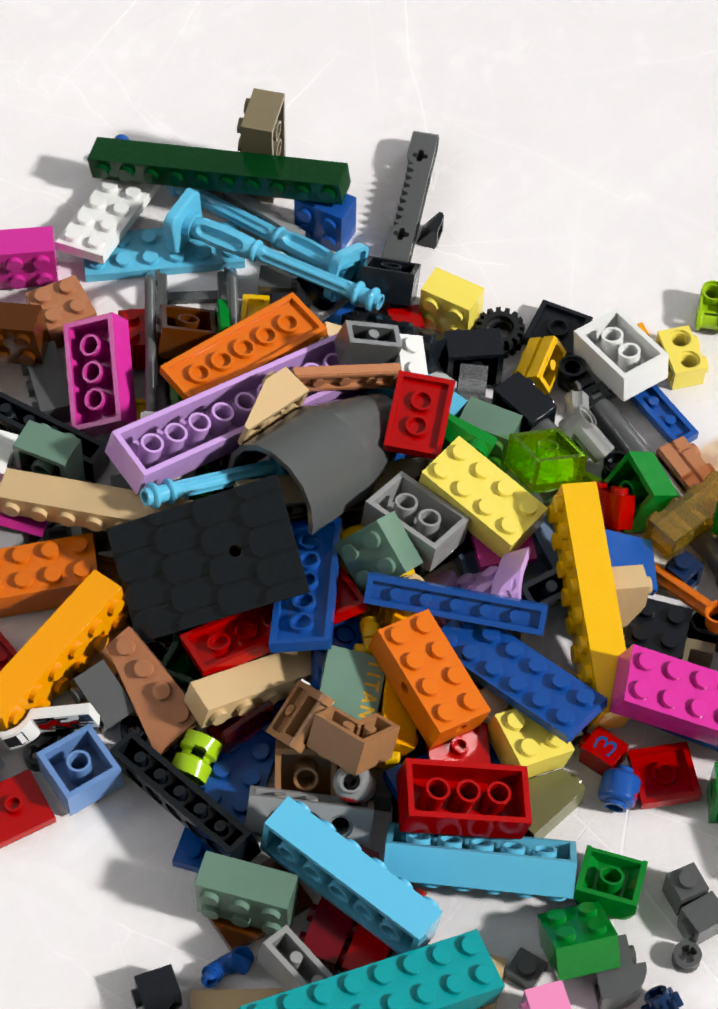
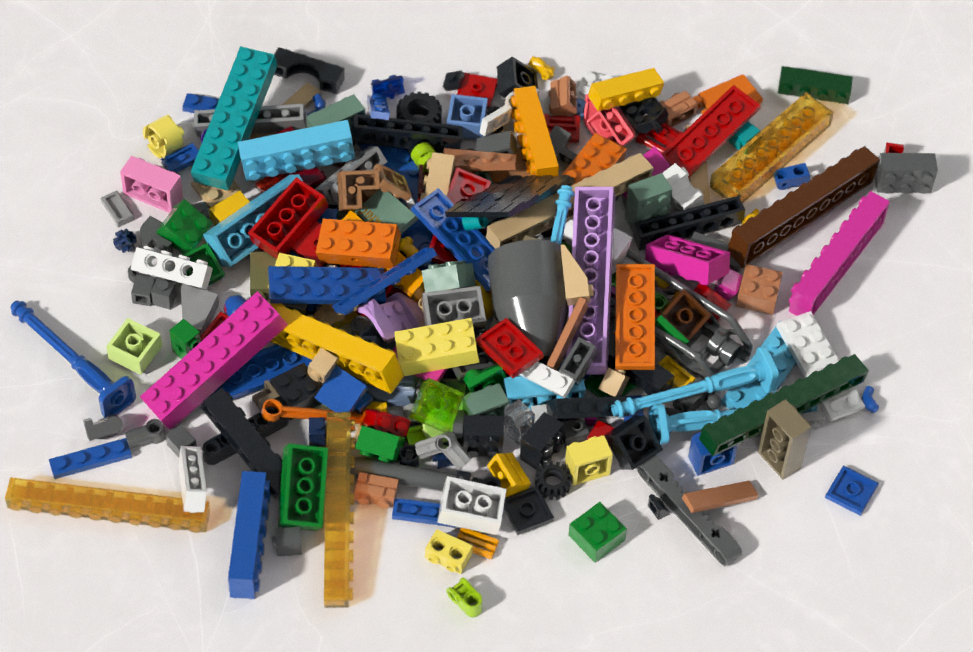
camera: 130 degrees right, 0 degrees up
none -> white brick [131,246,213,290]
none -> light grey slope [181,284,219,336]
none -> yellow brick [209,191,250,226]
none -> blue plate [367,93,390,120]
none -> clear blue hips [371,75,405,100]
none -> black tyre [396,91,442,124]
none -> black plate [442,70,465,91]
none -> dark grey brick [549,125,578,165]
none -> green brick [568,502,627,563]
none -> nougat tile [682,480,759,513]
none -> dark grey pin [694,377,722,409]
none -> dark grey wheel [705,331,742,366]
none -> blue tile [825,465,879,516]

